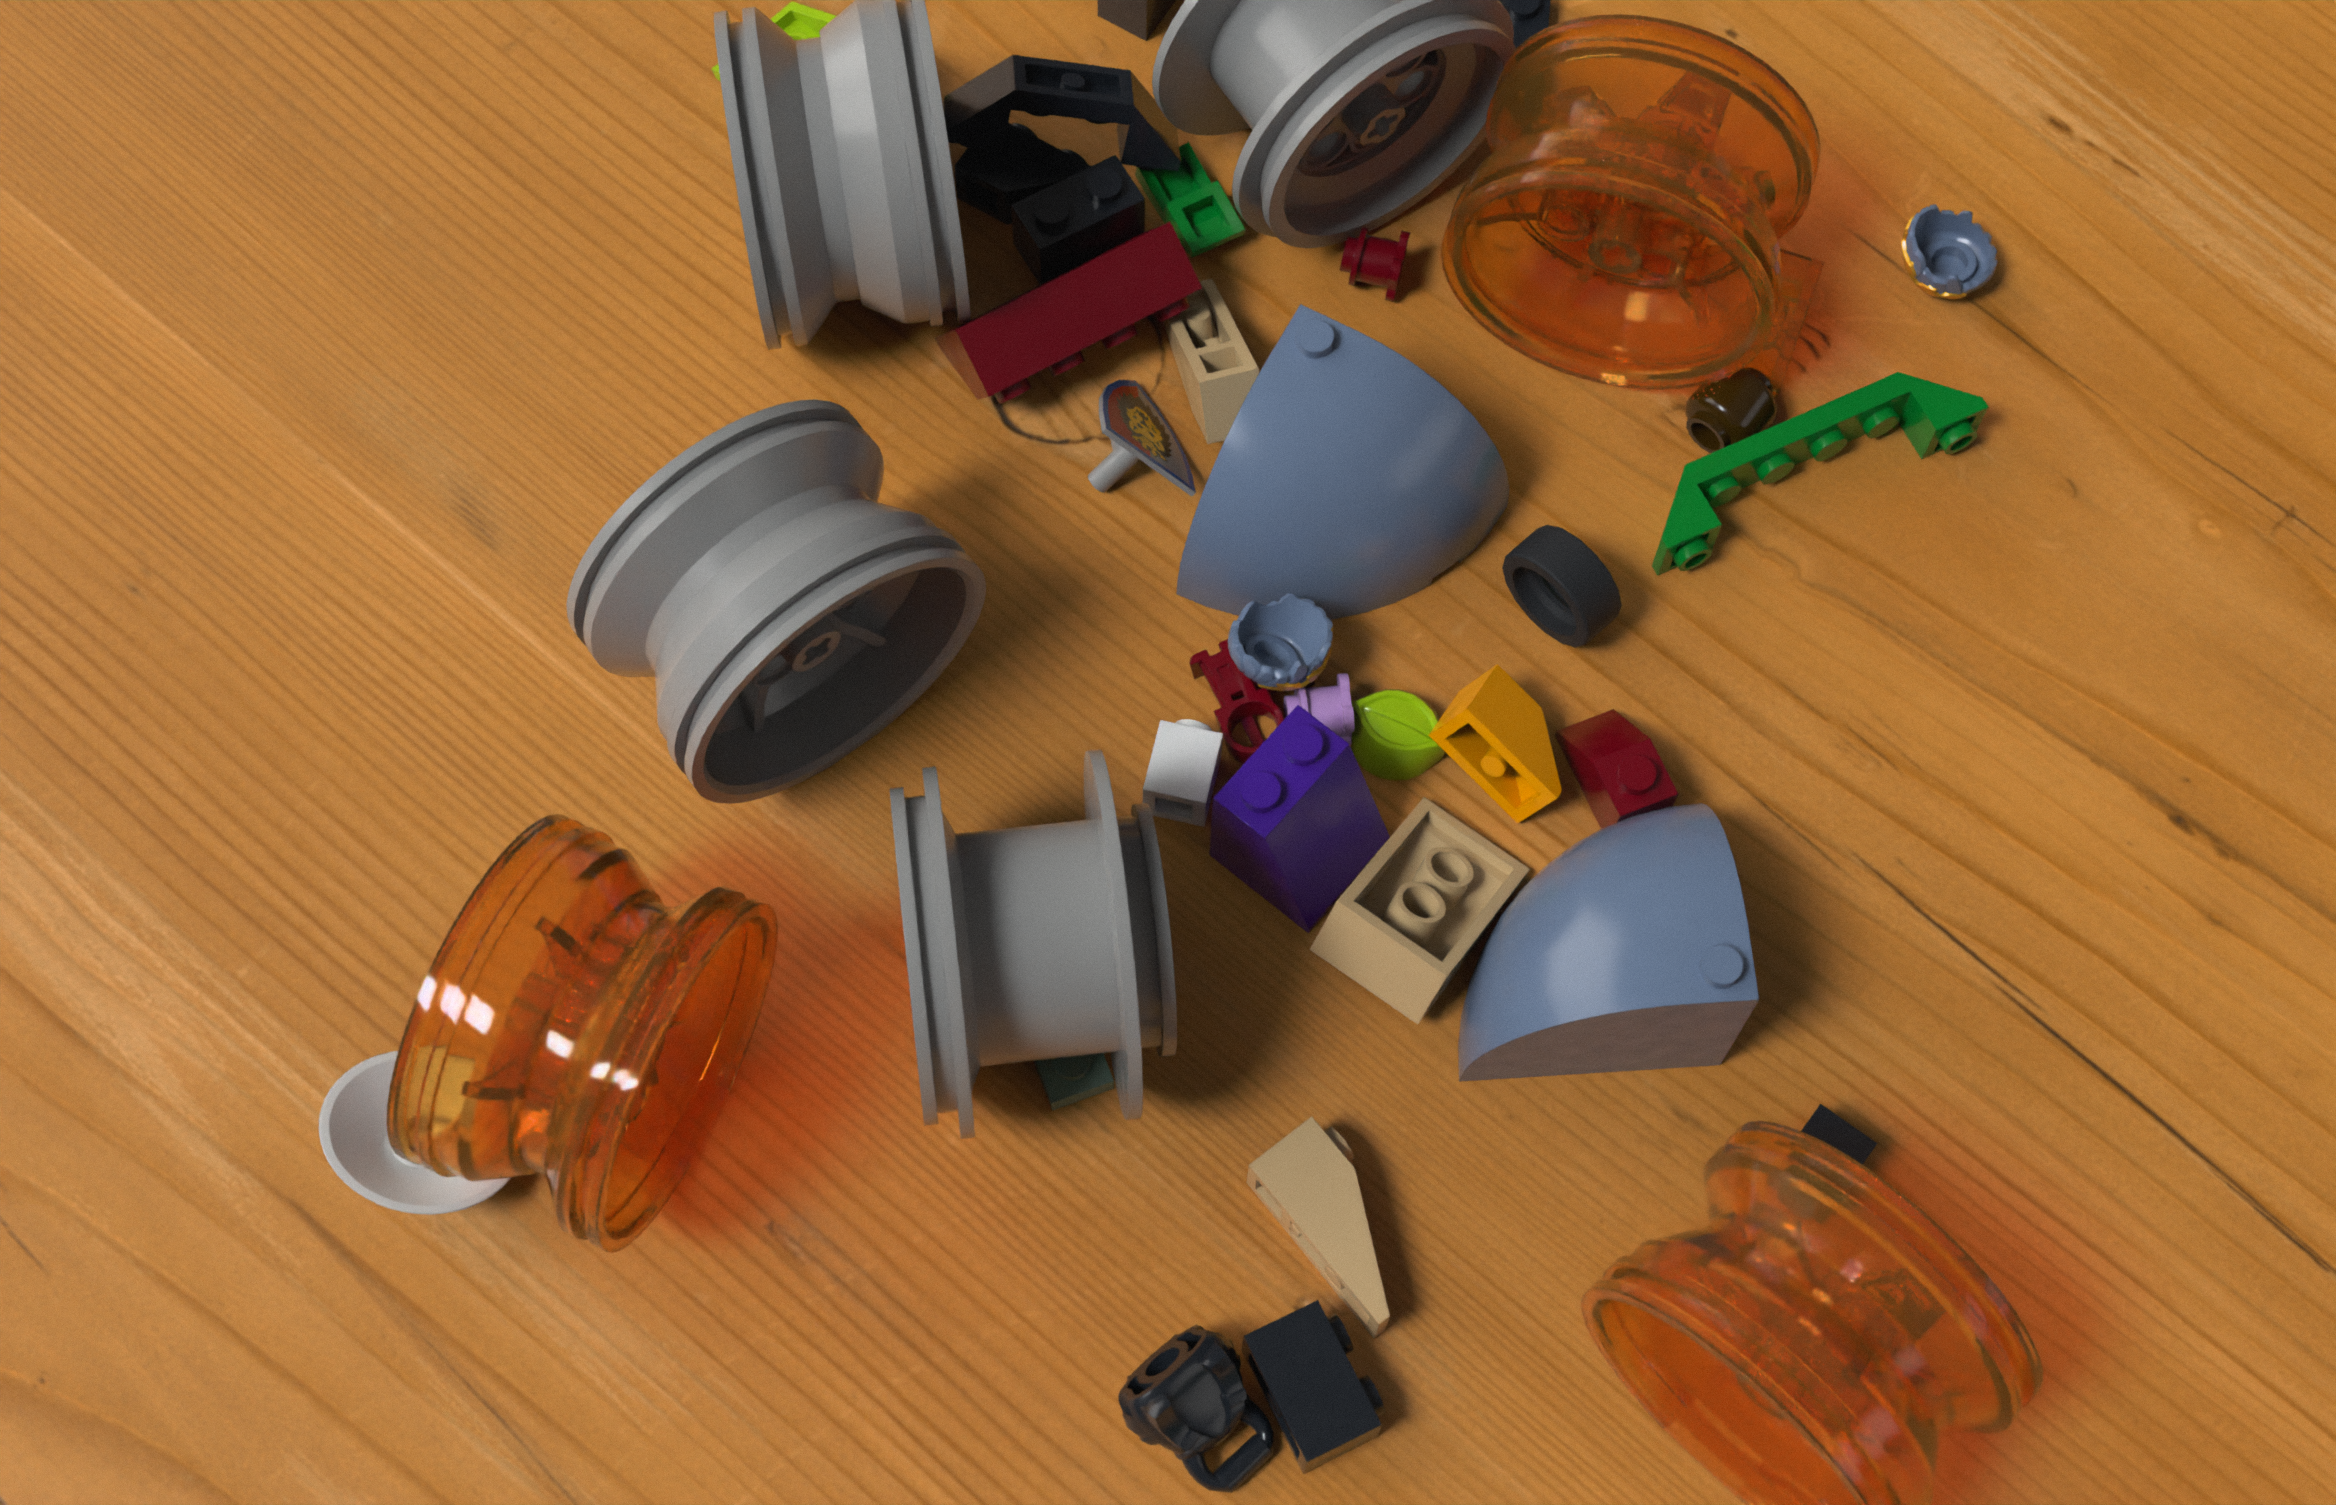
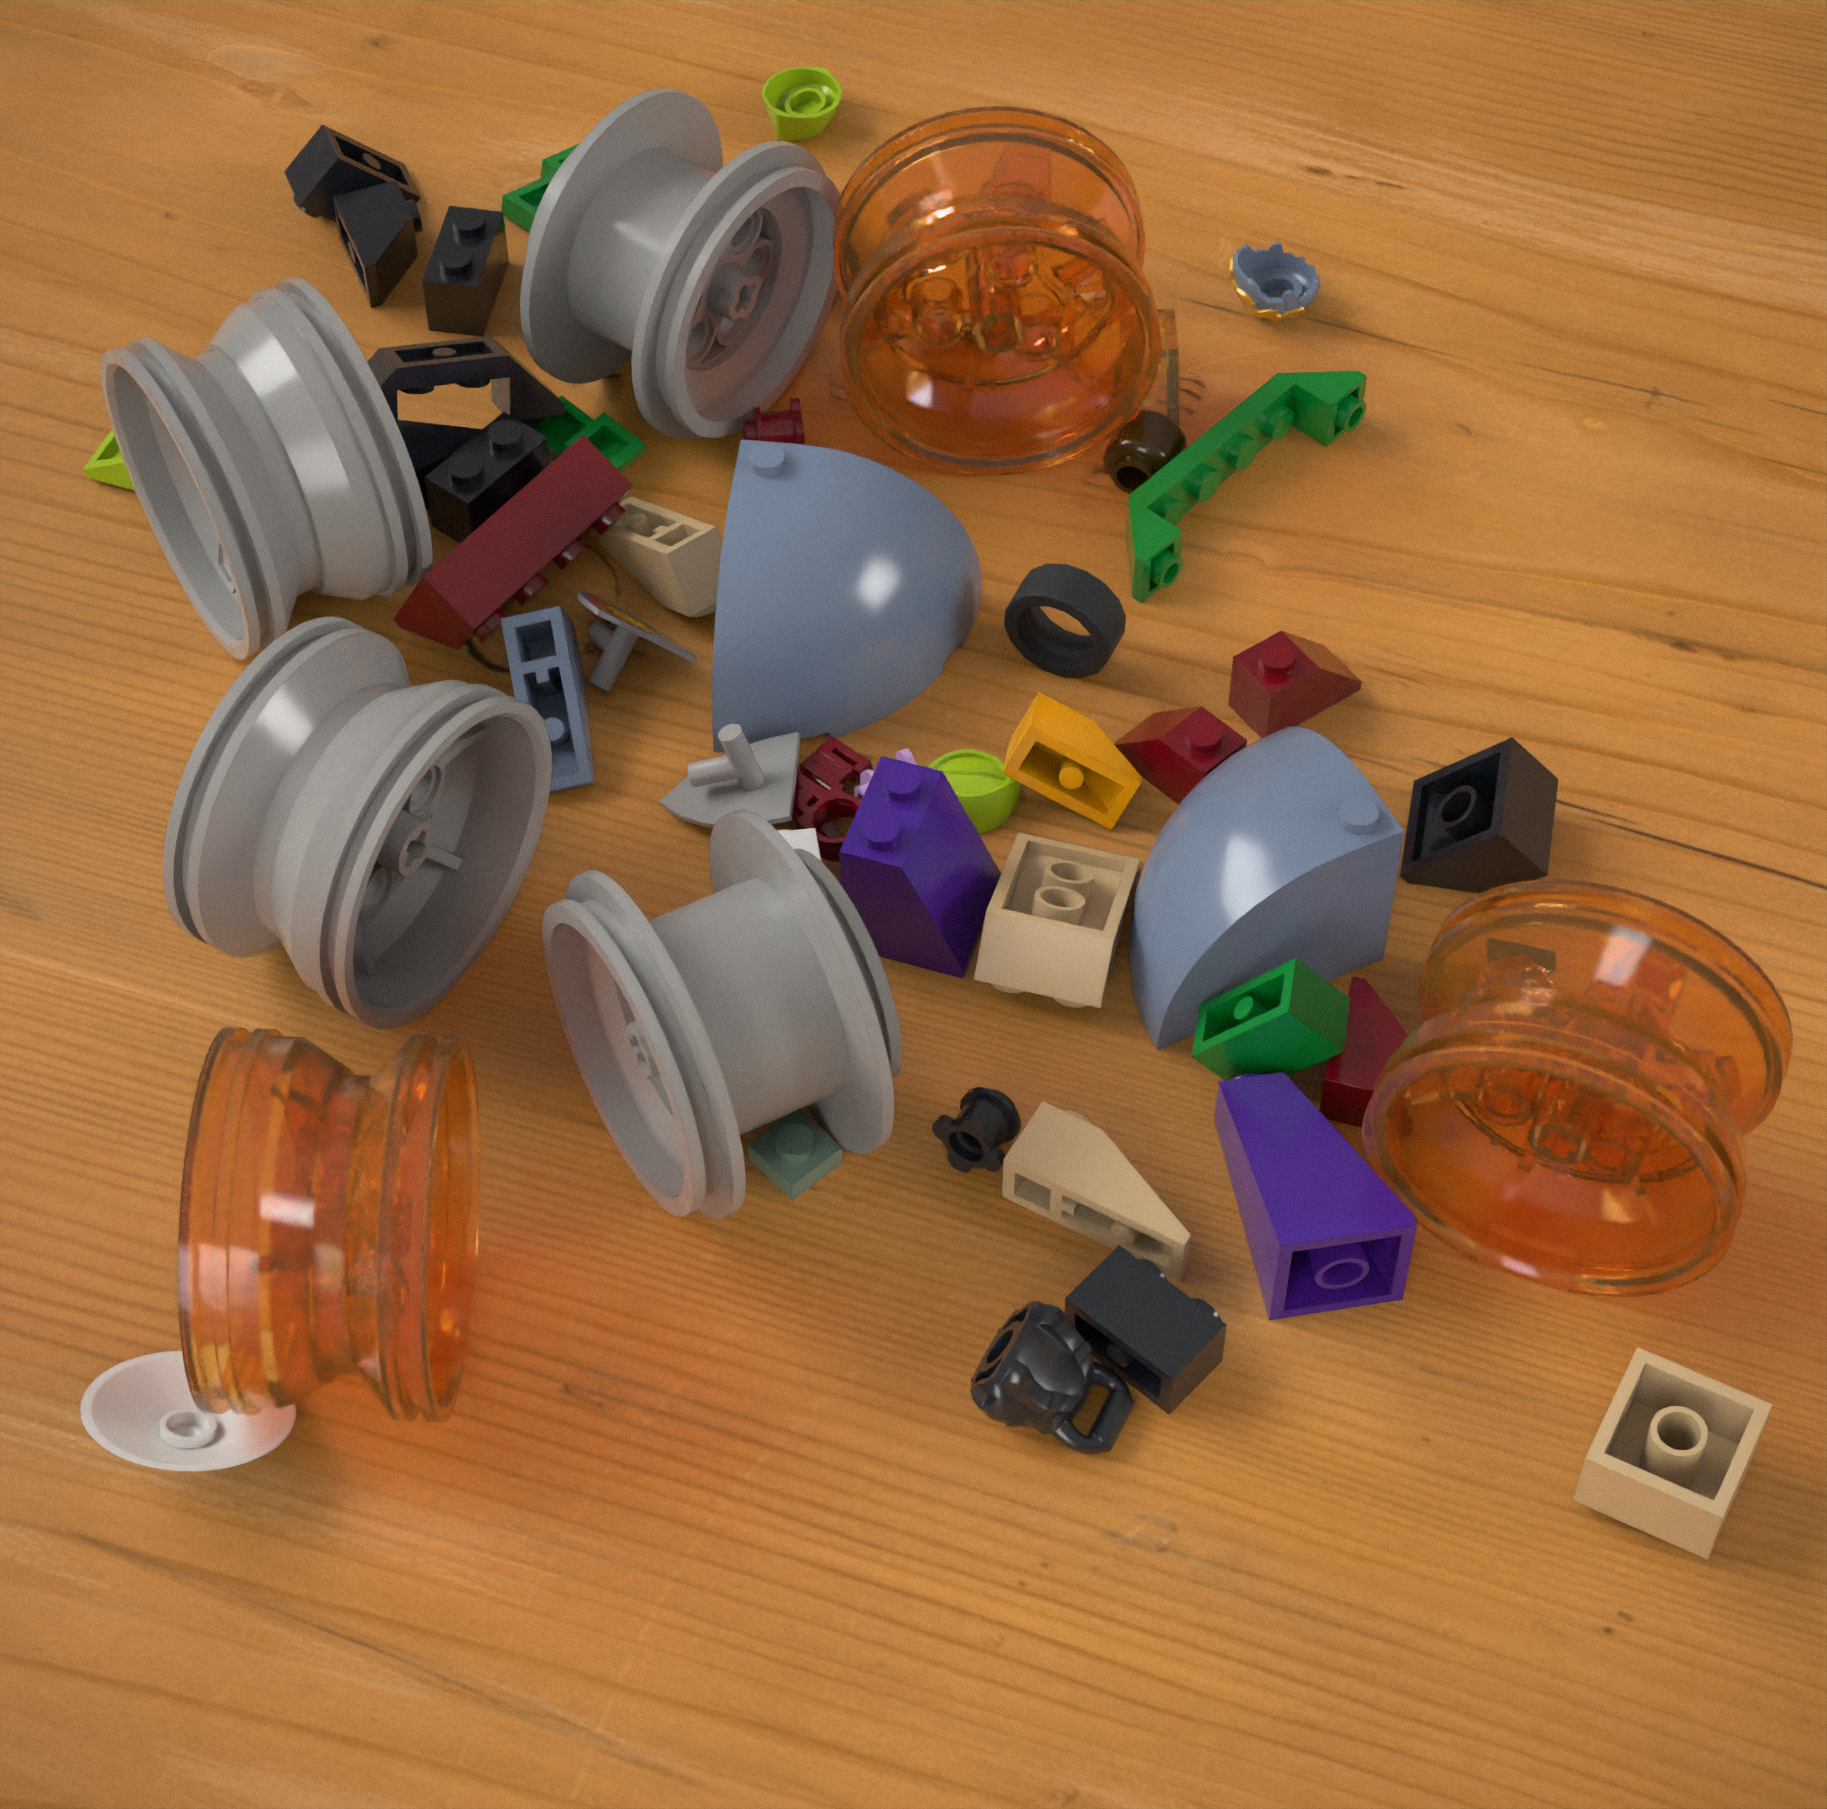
camera: 20 degrees left, 15 degrees down
sand blue hair [1228,593,1334,691] -> none
none -> sand blue slope [501,606,595,794]
none -> light grey shield [659,724,801,828]
none -> black brick [932,1087,1021,1173]
none -> green brick [1191,958,1350,1080]
none -> dark purple slope [1214,1072,1417,1320]
none -> dark red slope [1228,631,1362,739]
none -> dark red slope [1319,976,1424,1136]
none -> black slope [1400,737,1558,896]

